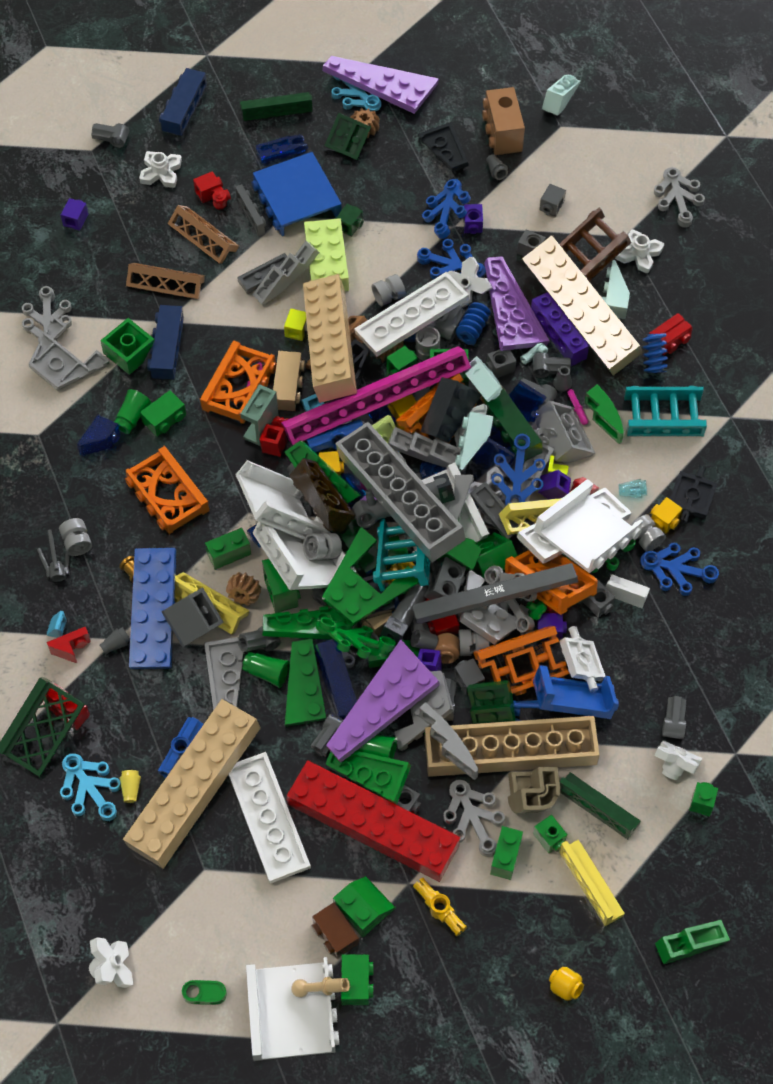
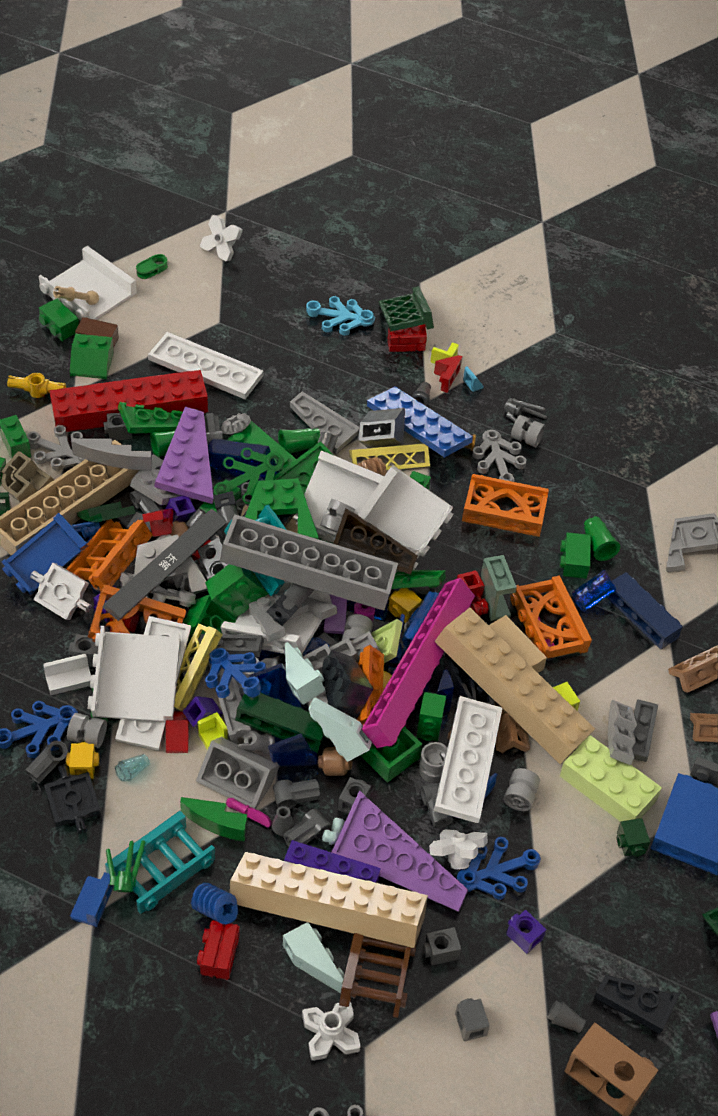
camera: 135 degrees right, 10 degrees down
clear blue slope [77,415,120,455] -> none
green slope [100,318,155,375] -> none
light yellow cone [119,770,141,803] -> none
tan brick [123,699,260,869] -> none
blue piece [158,717,204,778] -> none
blue plant [422,179,471,239] -> none
blue piece [455,302,491,345] -> none
none -> dark grey piece [24,741,68,784]
none -> blue panel [70,872,114,927]
none -> green plant [106,840,146,893]
none -> red slope [142,508,173,537]
none -> light grey gear [221,413,251,434]
none -> neon yellow panel [430,342,459,364]
none -> slope [437,670,454,712]
none -> light grey plant [472,430,527,482]
none -> clear blue slope [572,570,617,612]

